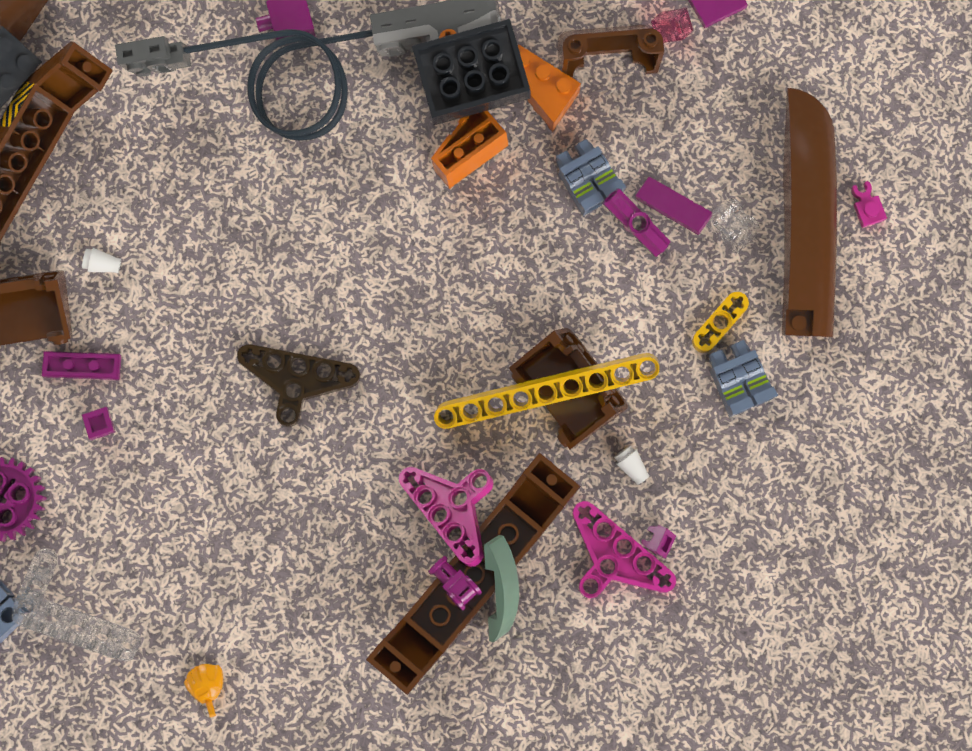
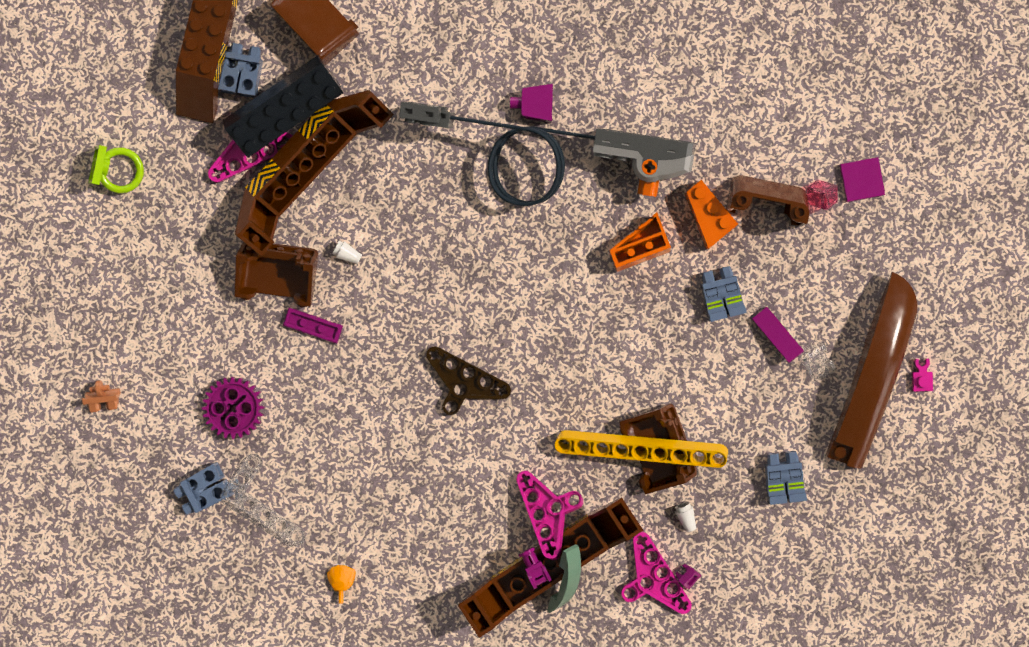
camera: 25 degrees right, 10 degrees up
magenta tile [82,407,116,440] -> none
black slope [412,19,531,125] -> none
magenta piece [603,188,671,257] -> none
yellow beam [692,292,749,353] -> none

